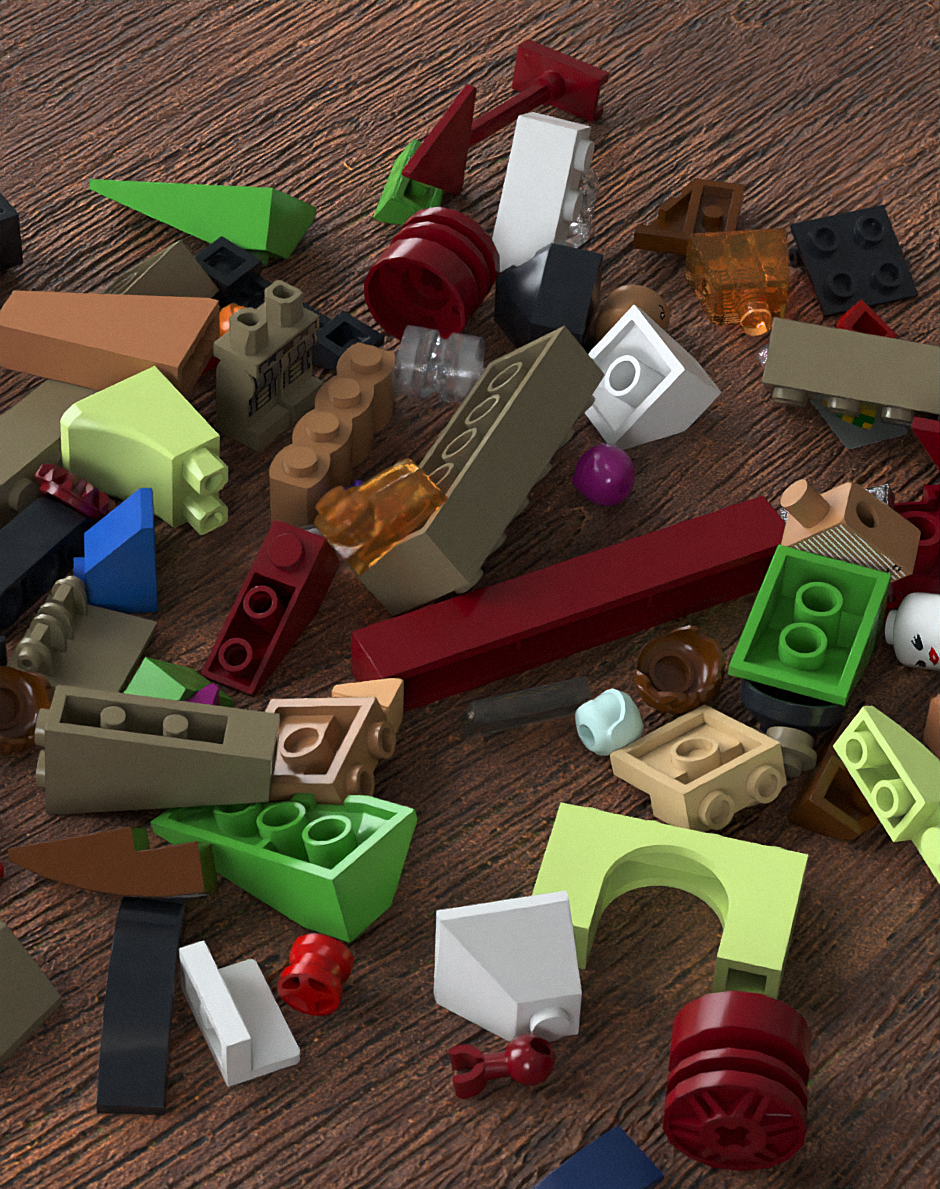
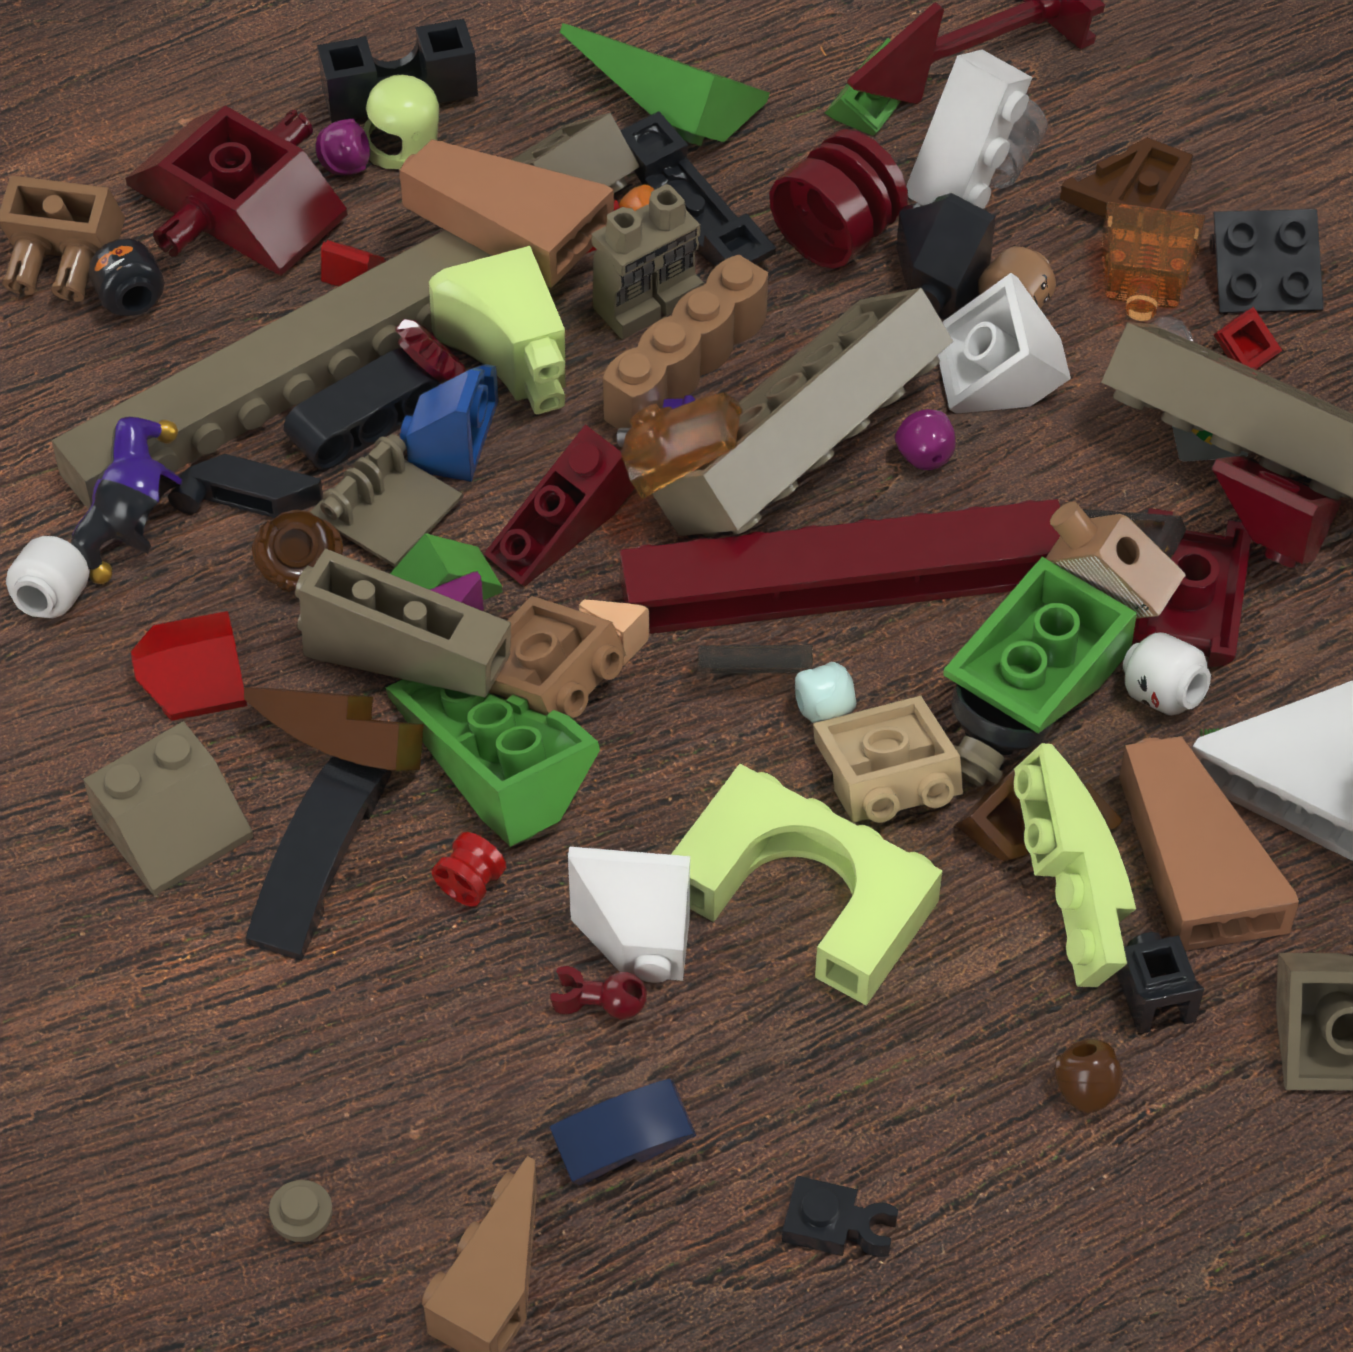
camera: 20 degrees right, 10 degrees up
white panel [179,941,300,1087] -> none
clear wheel [395,325,486,405] -> none
reddish brown hair [634,625,726,716] -> none
dark red wheel [662,990,812,1171] -> none

